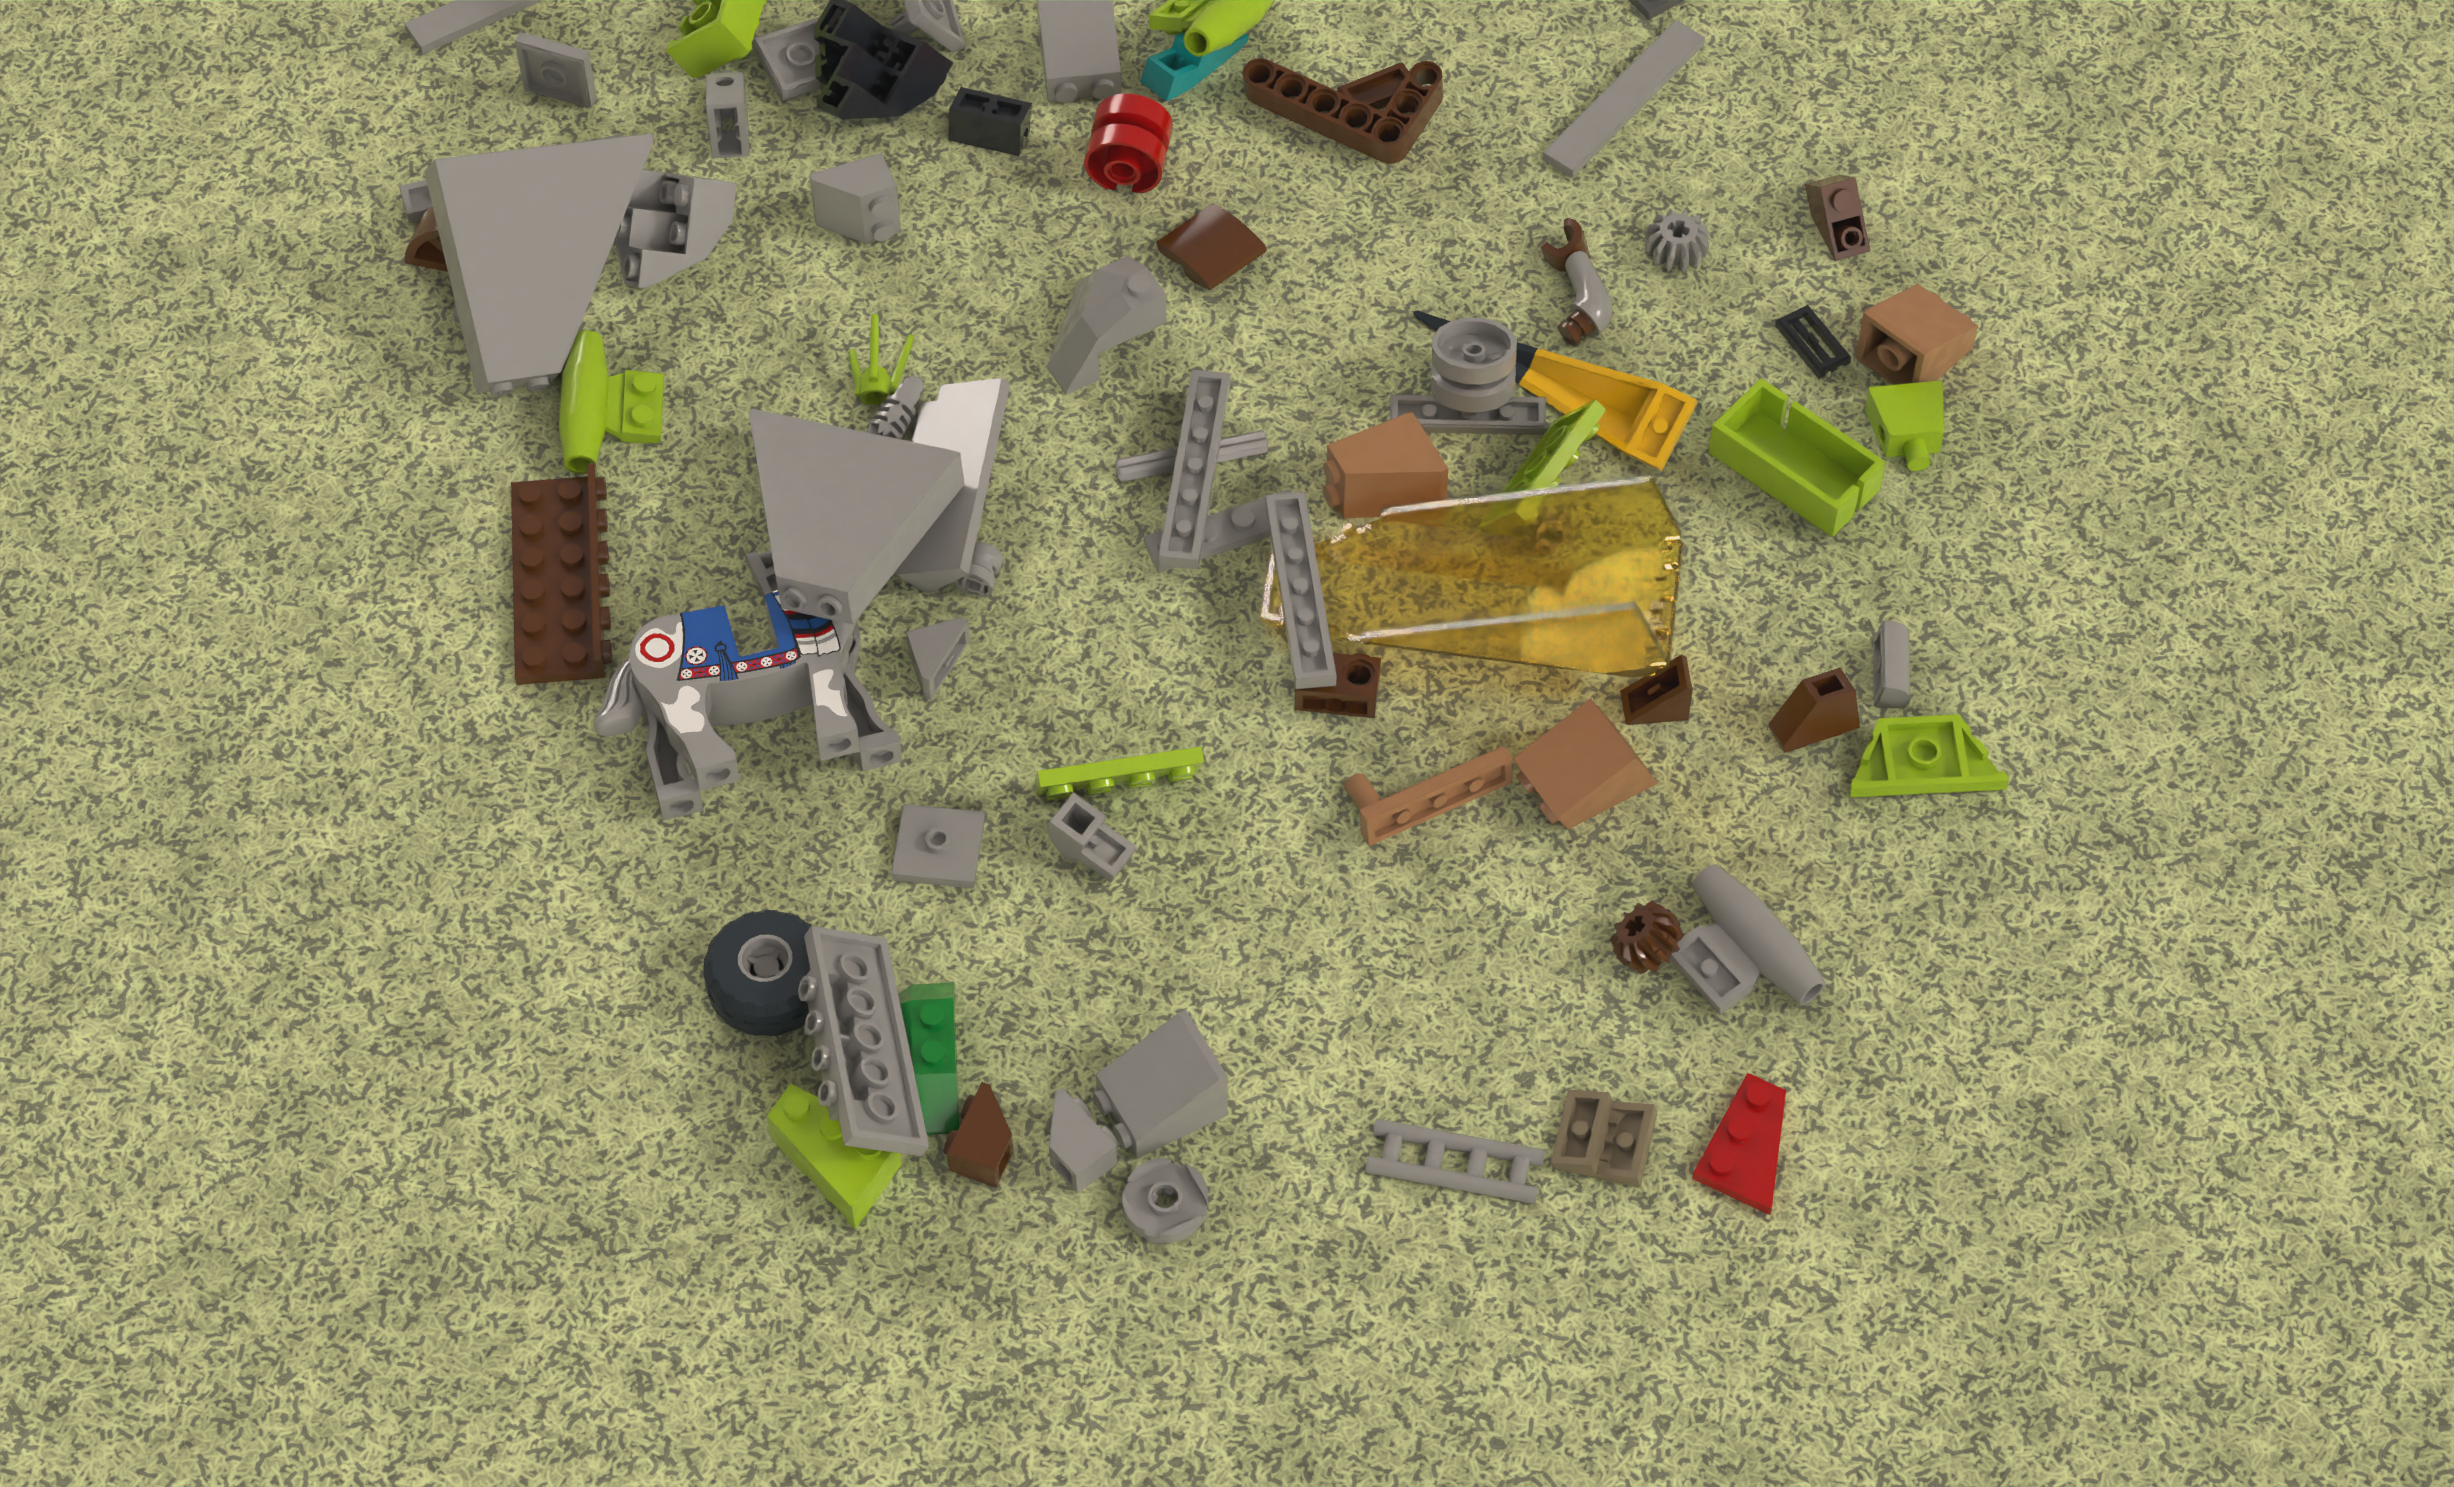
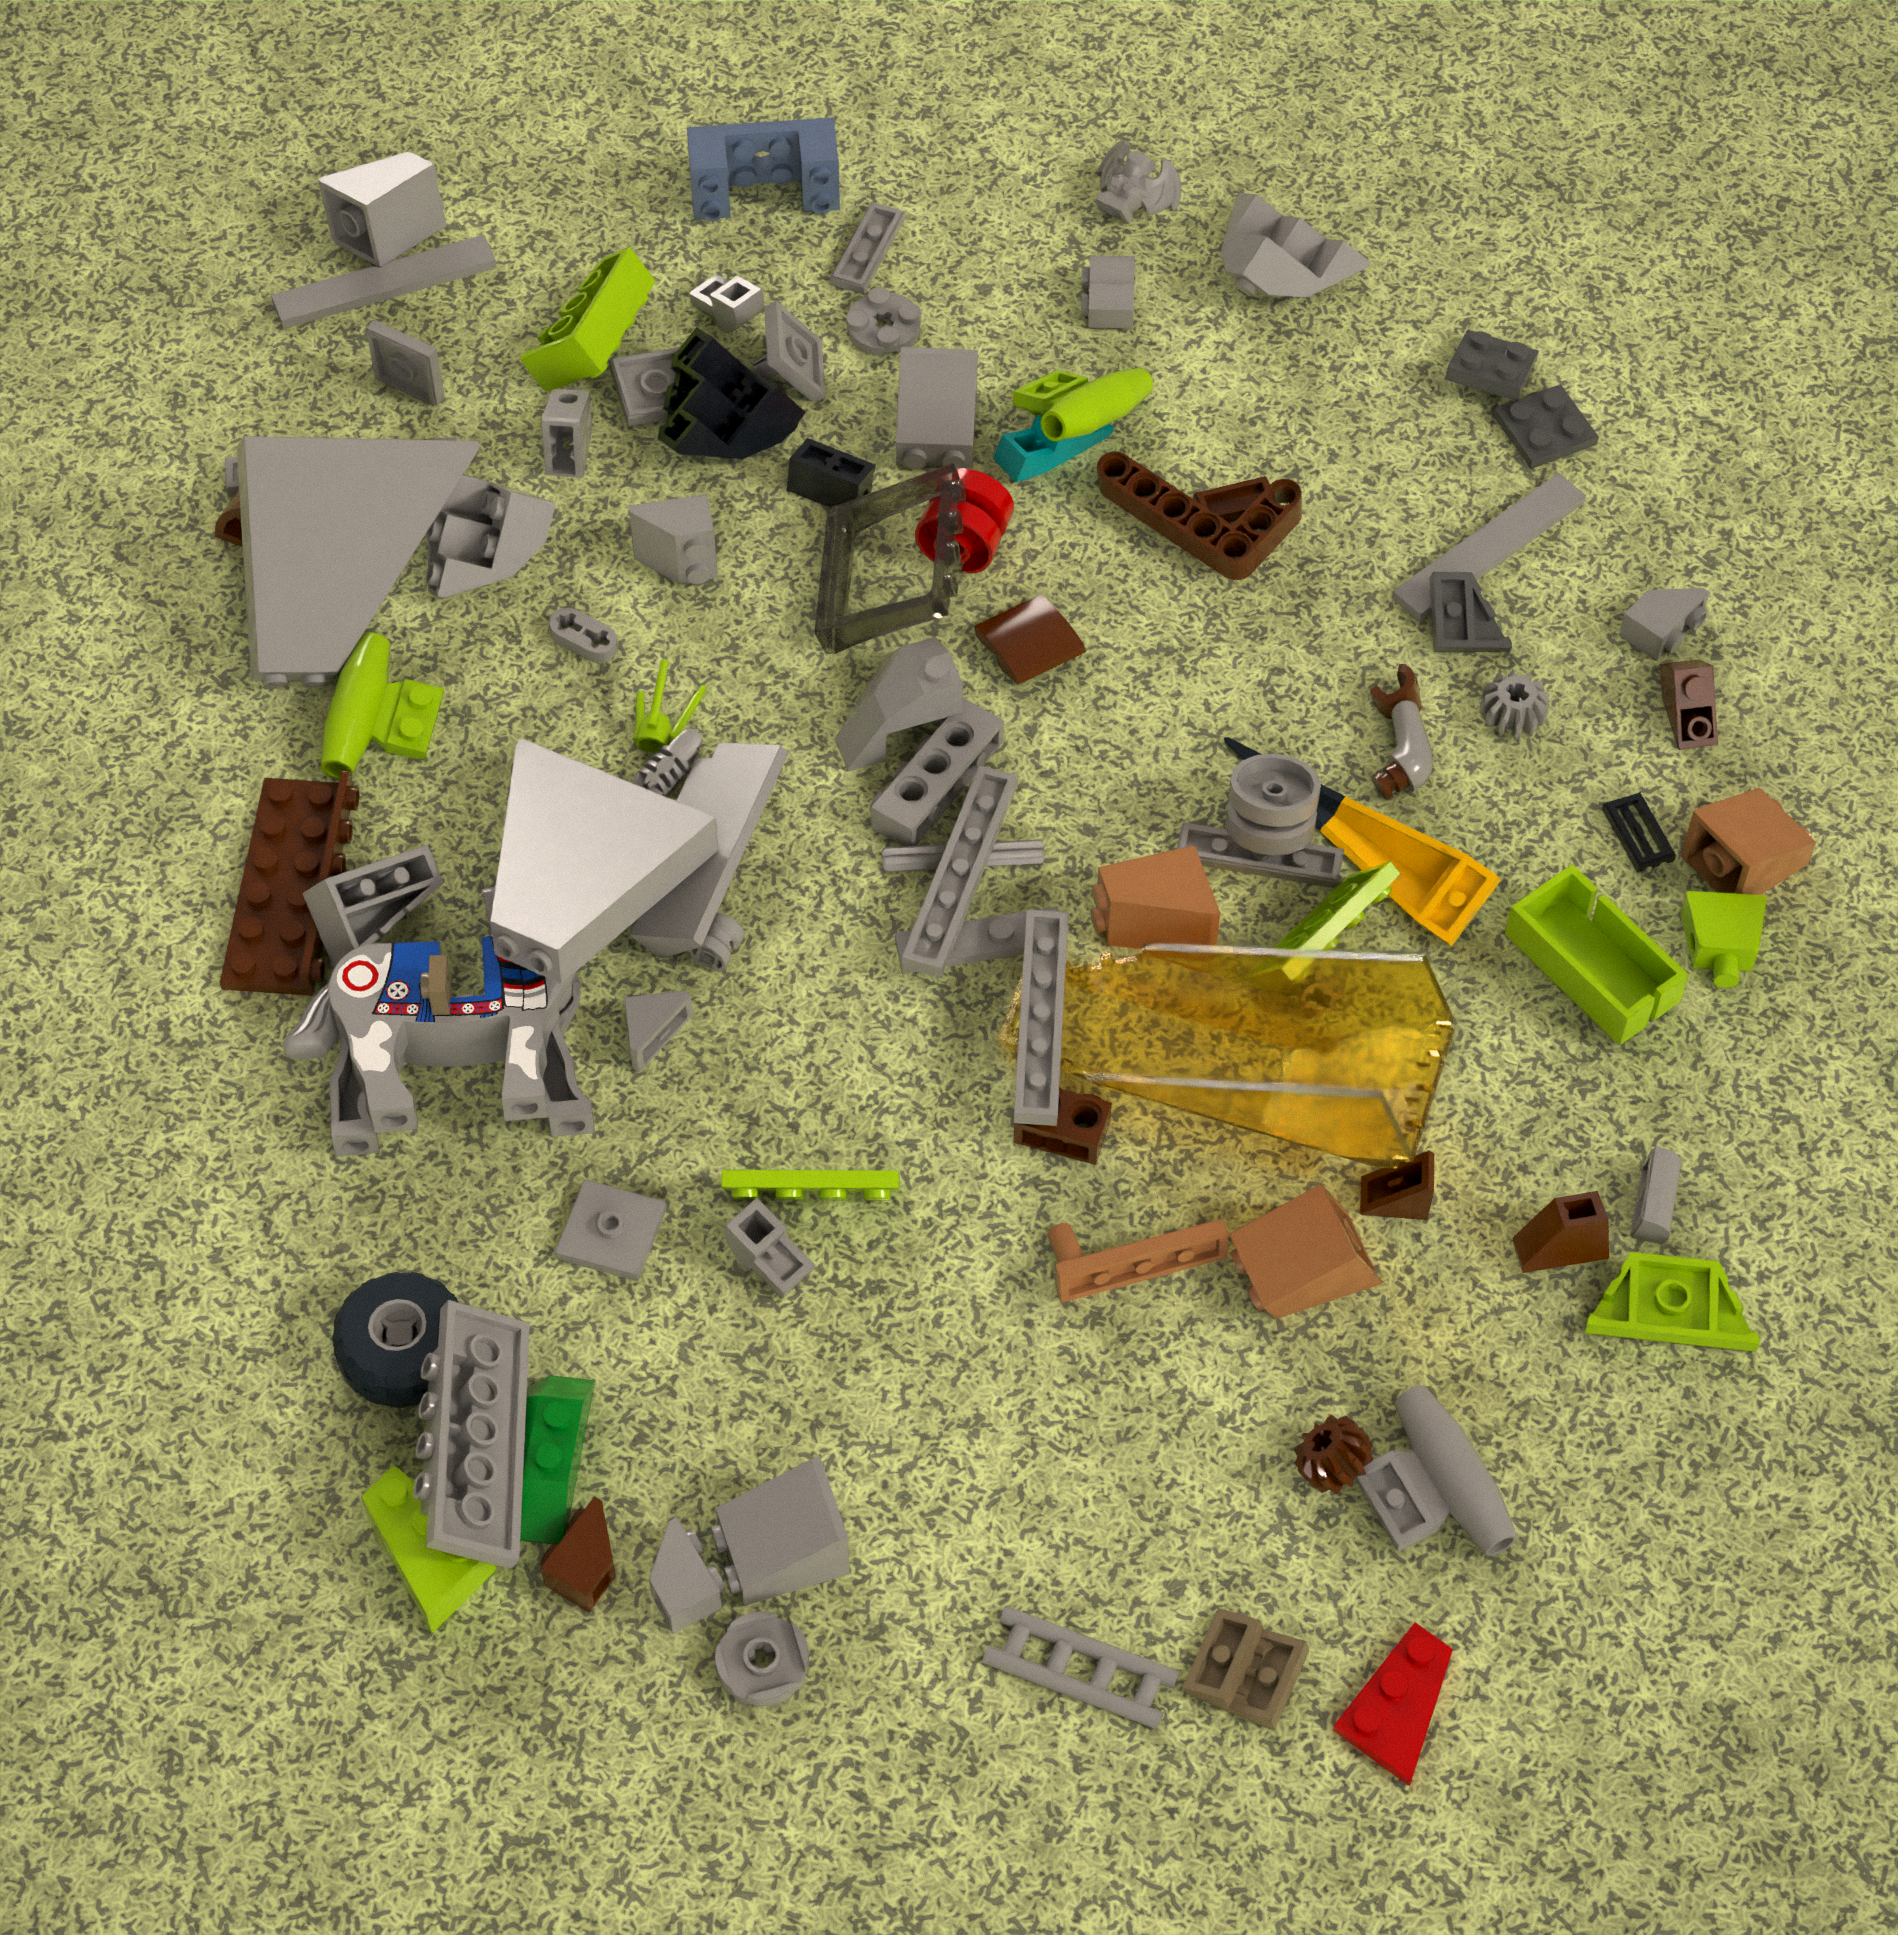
camera: 10 degrees right, 0 degrees up
none -> light grey wedge [302,844,444,968]
none -> dark tan plate [421,955,451,1015]
none -> light grey beam [549,608,618,663]
none -> clear smoke windscreen [814,463,966,654]
none -> light grey brick [869,698,1004,846]
none -> dark grey wing [1430,572,1512,652]
none -> light grey slope [1619,588,1710,661]

